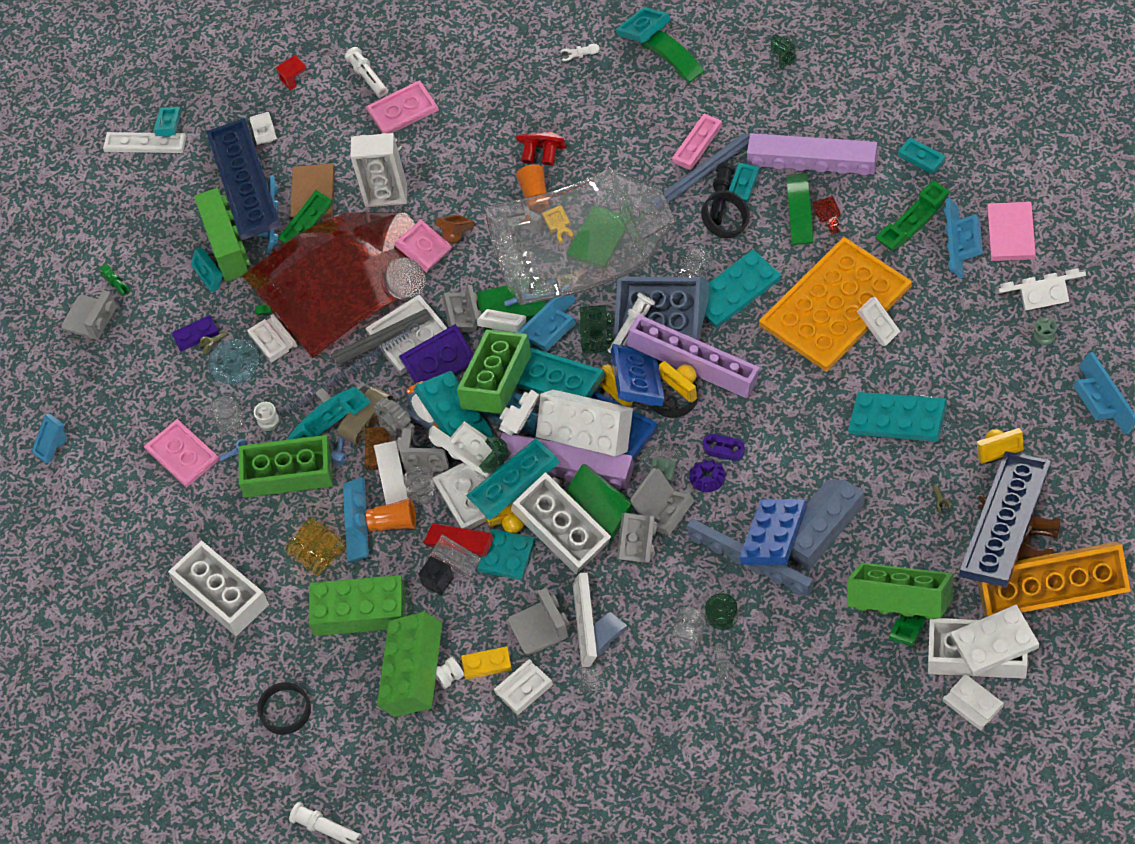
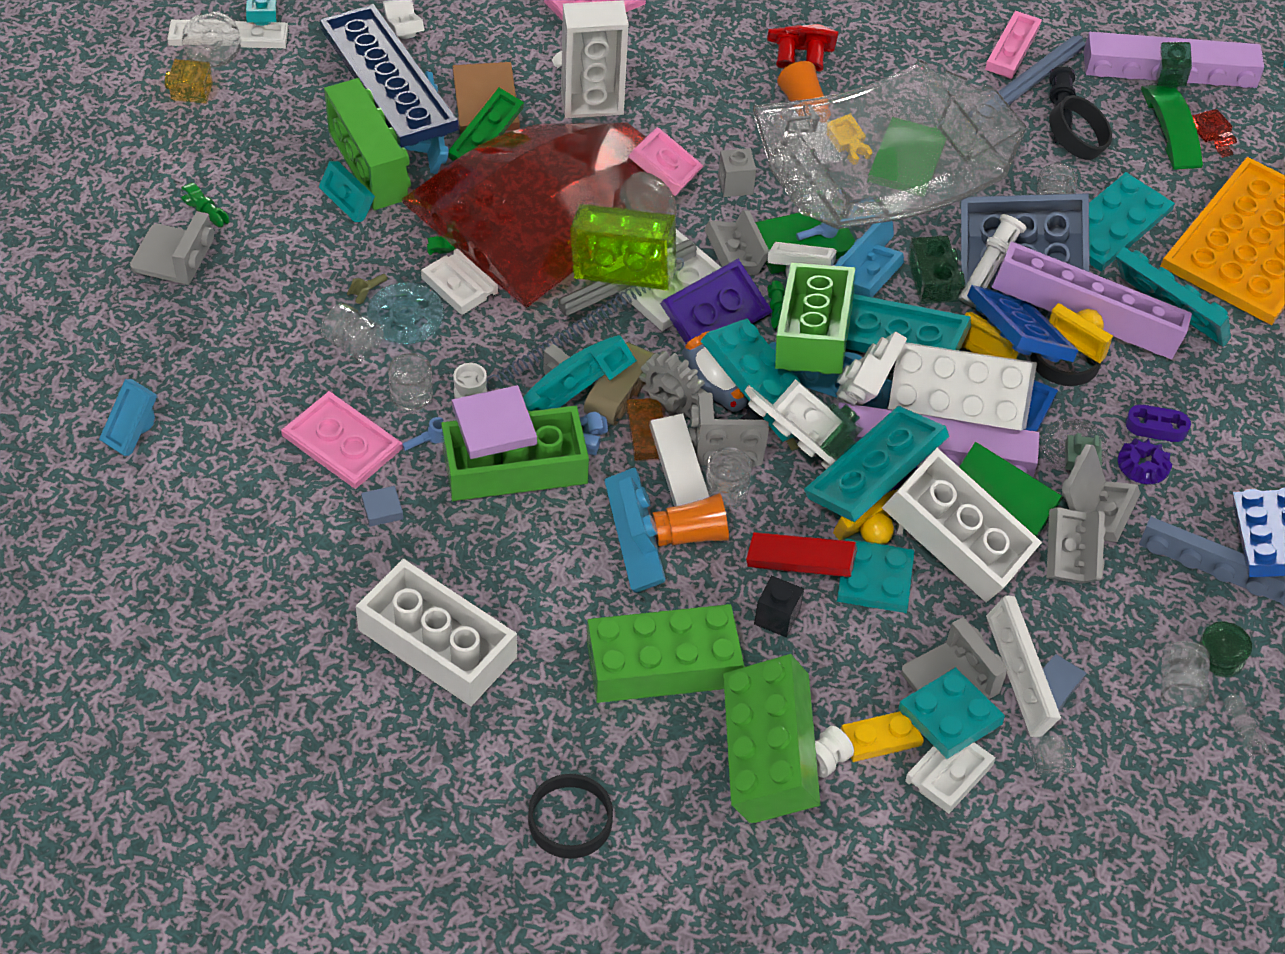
camera: 20 degrees left, 5 degrees down
dark purple plate [171,315,219,352] -> none
clear yellow legs [285,516,347,576] -> none
clear tile [430,535,481,579] -> none
white plate [433,462,486,530] -> none
dark orange tile [435,214,475,244] -> none
teal plate [727,163,760,205] -> none
none -> clear yellow brick [165,59,213,104]
none -> clear tile [182,12,241,67]
none -> clear wheel [320,303,384,362]
none -> sand blue tile [361,486,403,527]
none -> lavender tile [452,385,537,459]
none -> clear neon green brick [570,204,677,290]
none -> medium blue hand [580,412,608,435]
none -> light grey brick [718,148,756,197]
none -> teal plate [898,667,1005,759]
none -> teal plate [1116,247,1231,347]
none -> clear green bracket [1156,42,1192,88]

